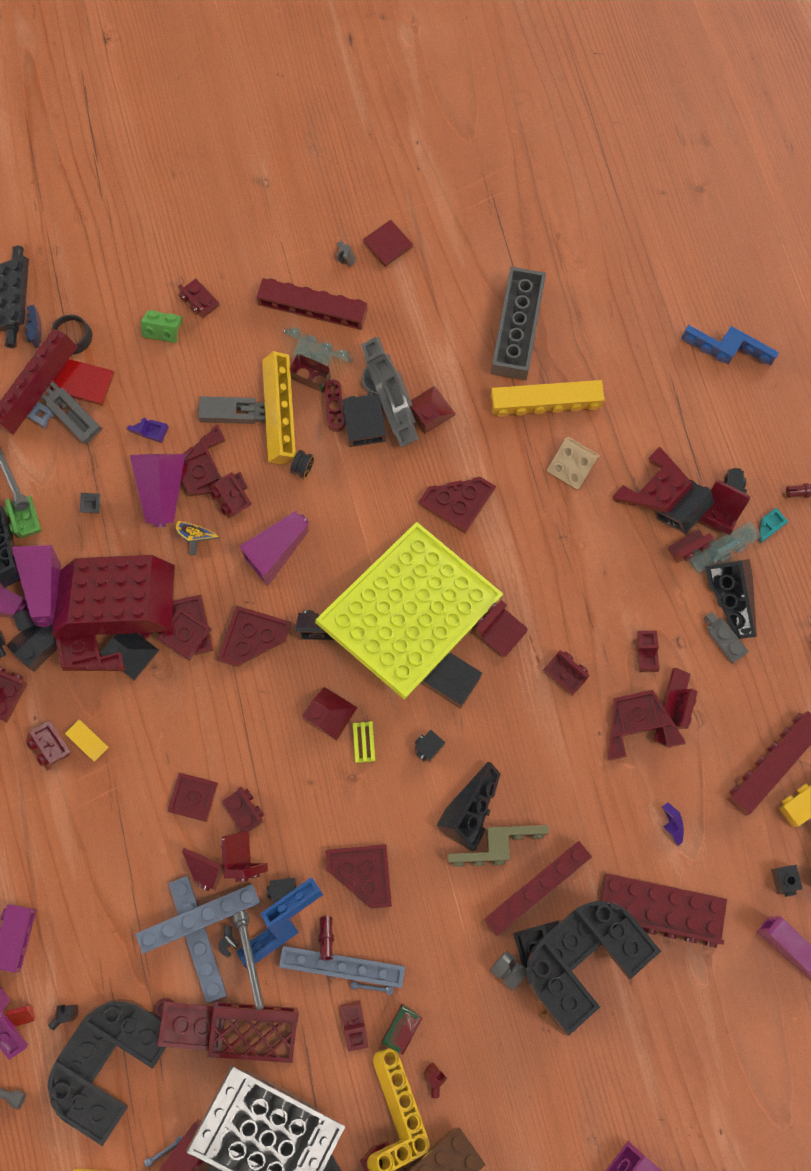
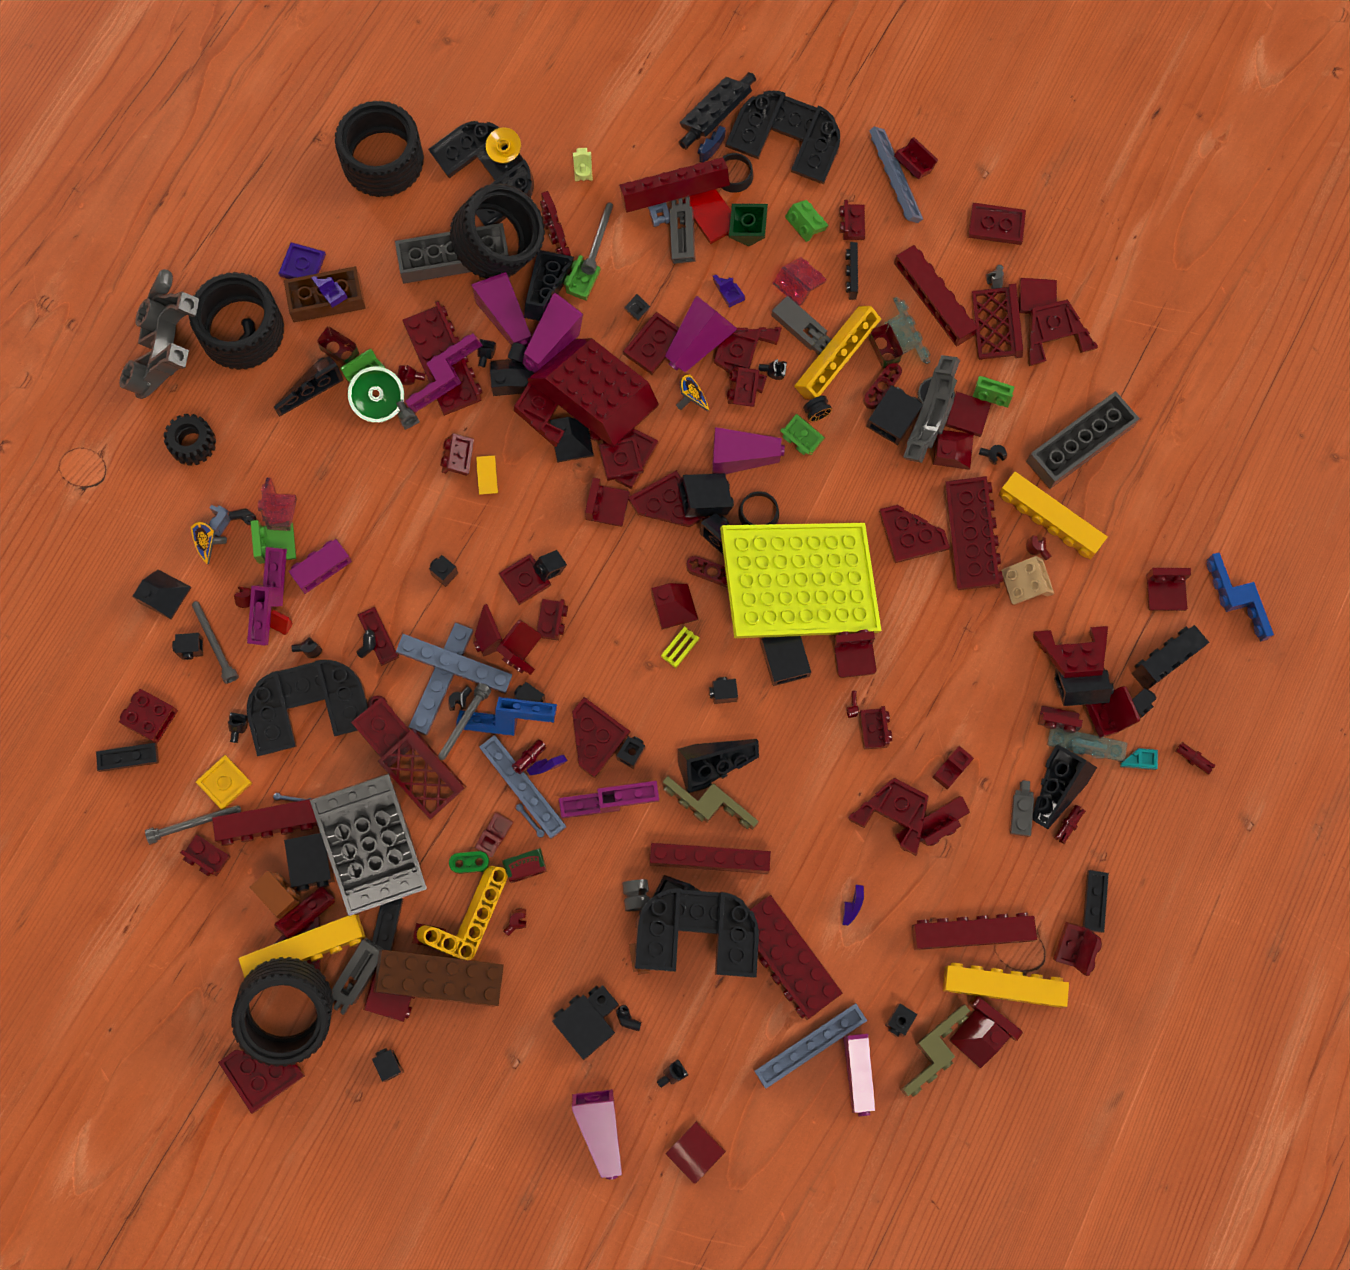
camera: 40 degrees right, 0 degrees up
none -> black piece [228,713,248,743]
none -> dark red tile [357,607,399,666]
none -> black arm [357,630,376,658]
none -> black brick [429,555,458,587]
none -> green plate [449,851,489,874]
none -> dark purple slope [527,754,568,775]
none -> black brick [533,550,567,582]
none -> black brick [552,994,615,1060]
none -> magenta bracket [559,781,659,819]
none -> dark red bracket [585,478,630,527]
none -> black brick [587,985,619,1019]
none -> black brick [617,736,645,769]
none -> black arm [617,1005,642,1032]
none -> dark red plate [623,312,679,375]
none -> black piece [657,1059,688,1088]
none -> dark red slope [666,1121,726,1184]
none -> black brick [678,473,734,517]
none -> dark red beam [686,556,728,588]
none -> black plate [726,91,840,185]
none -> dark green slope [729,204,768,246]
none -> black tyre [738,491,779,525]
none -> sand blue plate [754,1003,867,1089]
none -> black piece [759,359,787,380]
none -> clear pink bracket [773,257,827,306]
none -> bright green bracket [780,414,825,455]
none -> black plate [845,242,858,300]
none -> dark red hand [846,691,859,718]
none -> sand blue plate [869,126,923,223]
none -> dark red bracket [894,137,938,179]
none -> dark red bracket [945,476,1003,590]
none -> dark red tile [946,391,991,437]
none -> dark red plate [968,203,1026,245]
none -> dark red fence [972,283,1023,360]
none -> bright green bracket [973,376,1014,408]
none -> black piece [979,445,1007,465]
none -> dark red piece [1026,535,1052,560]
none -> dark red wing [1028,299,1098,366]
none -> dark red pin [1054,805,1086,844]
none -> black wedge [1131,625,1210,690]
none -> dark red bracket [1146,568,1191,611]

